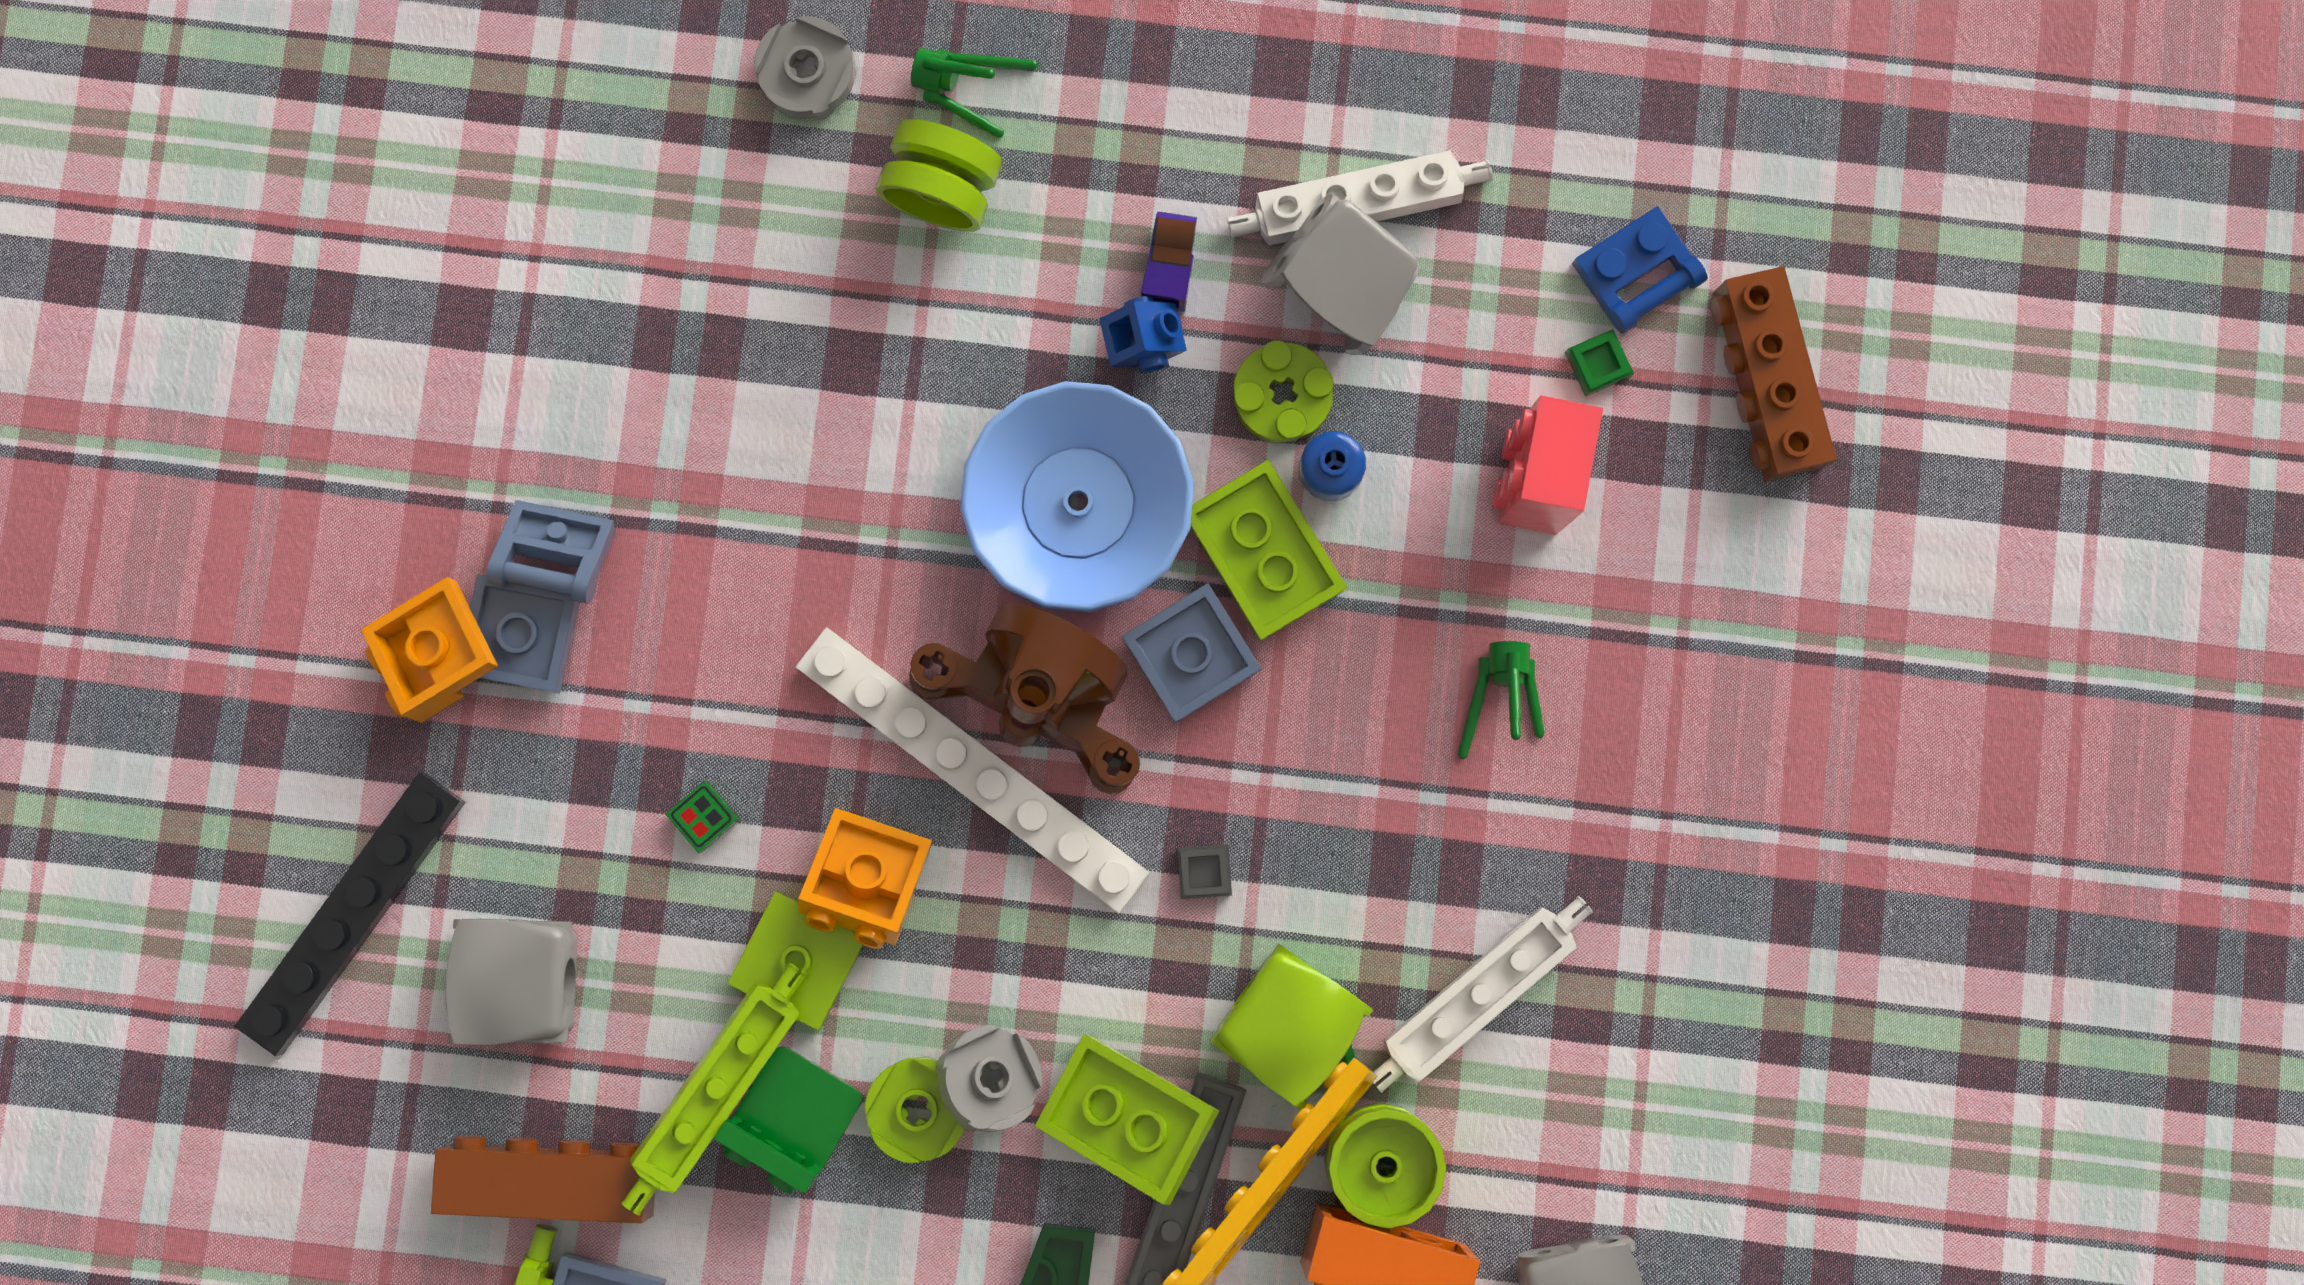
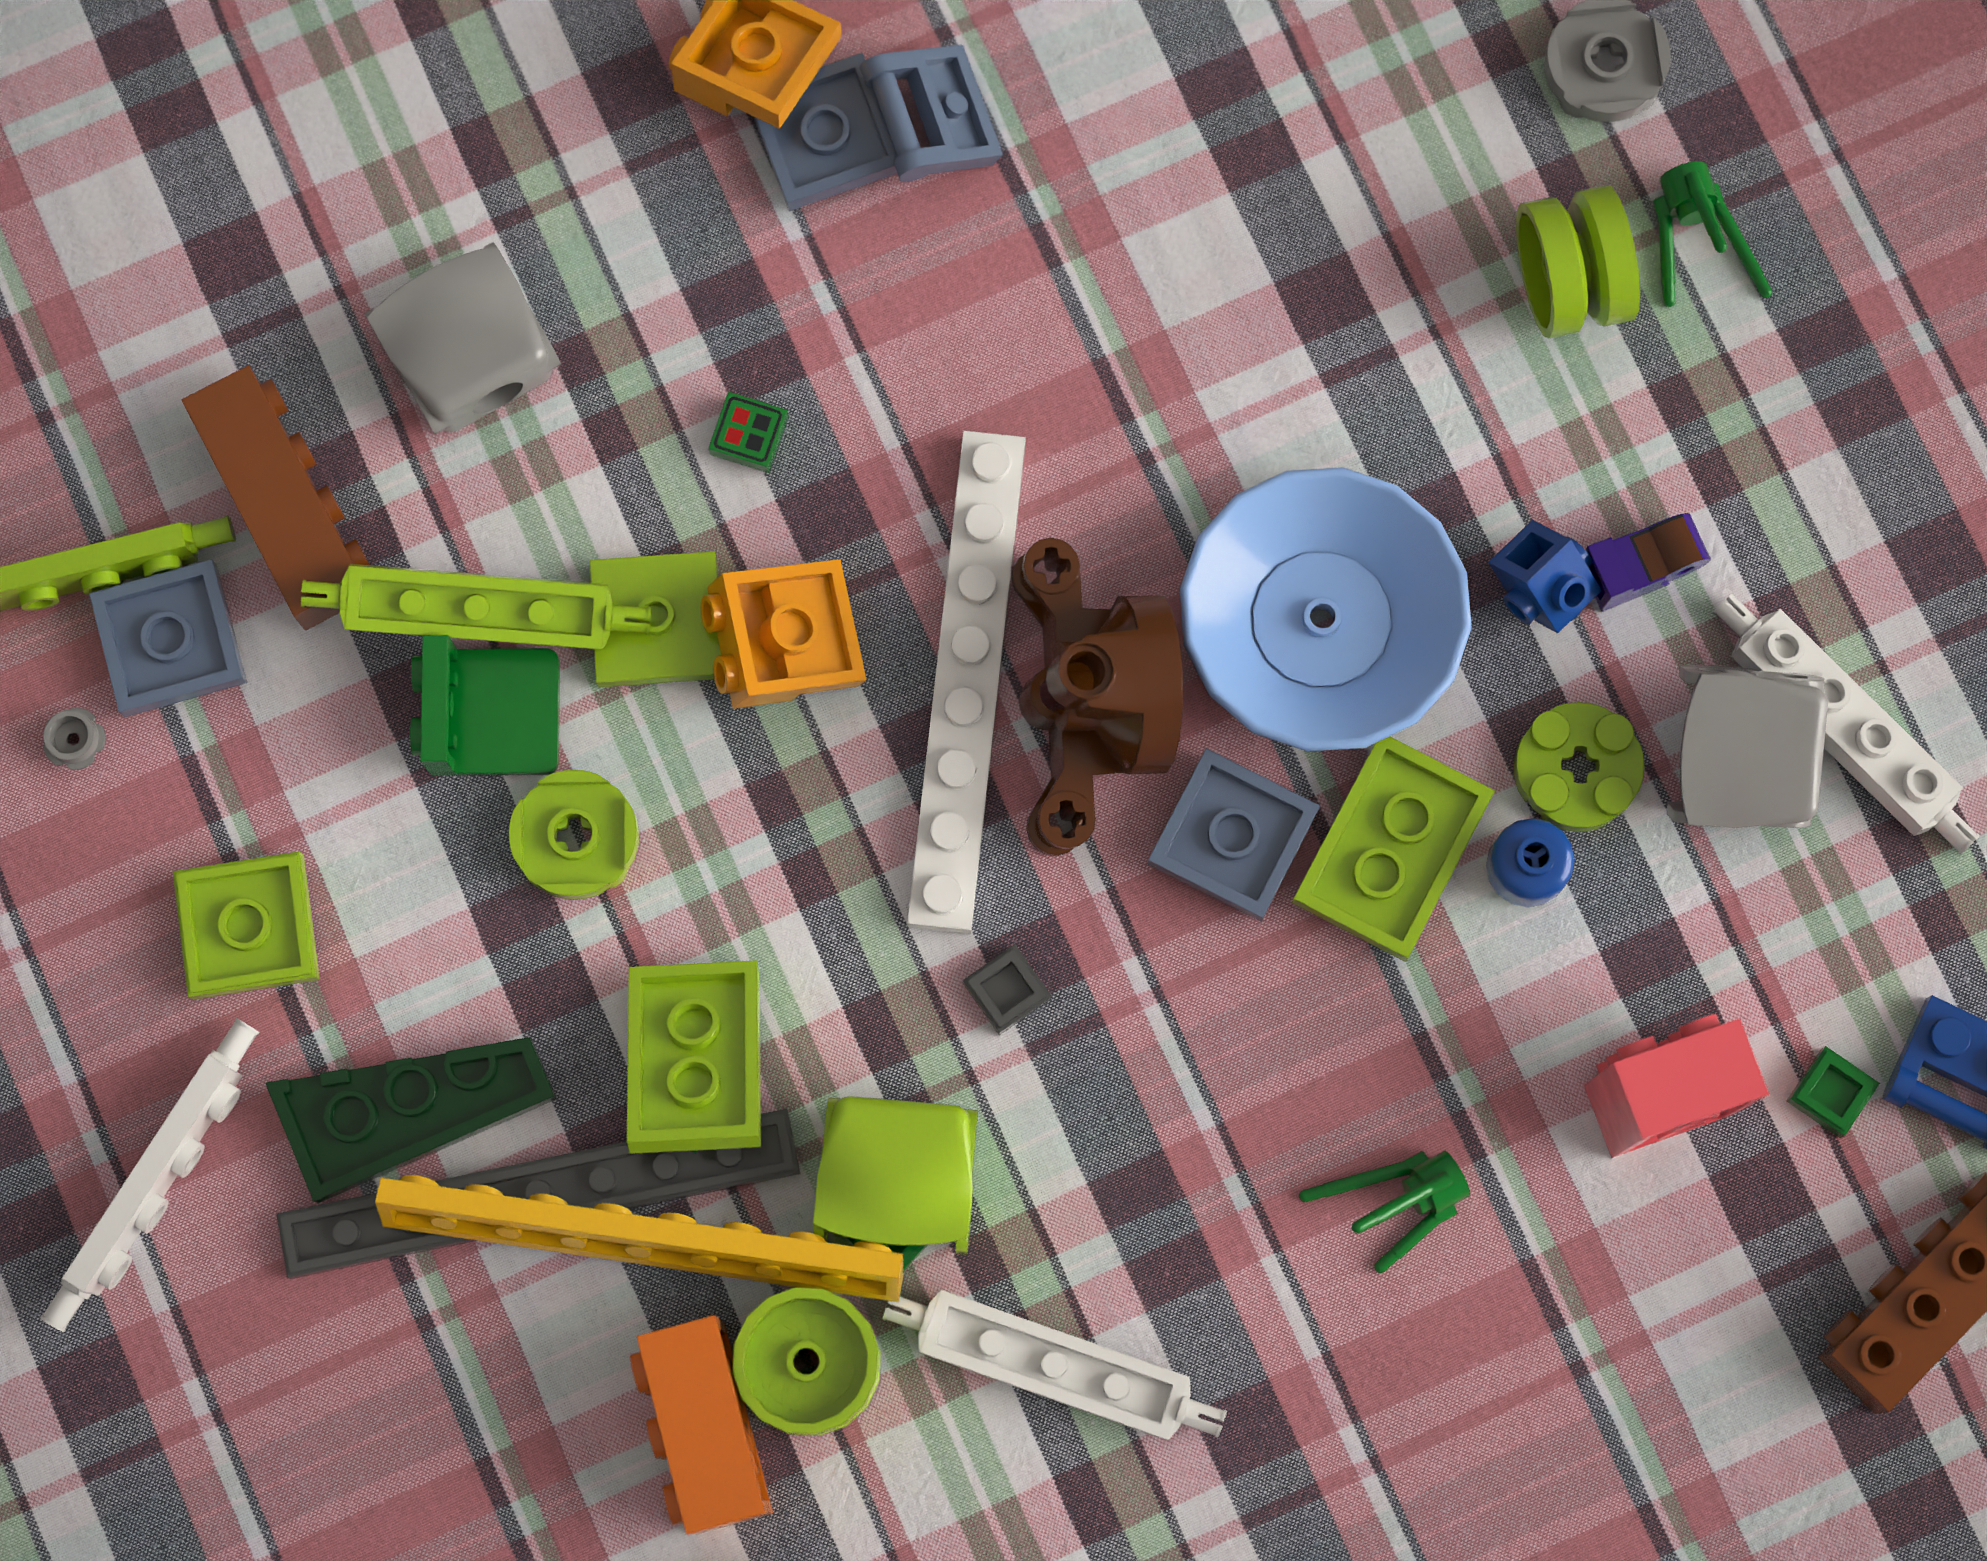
camera: 60 degrees right, 5 degrees down
black plate [234,772,466,1056] -> none
light grey plate [936,1025,1042,1133] -> none

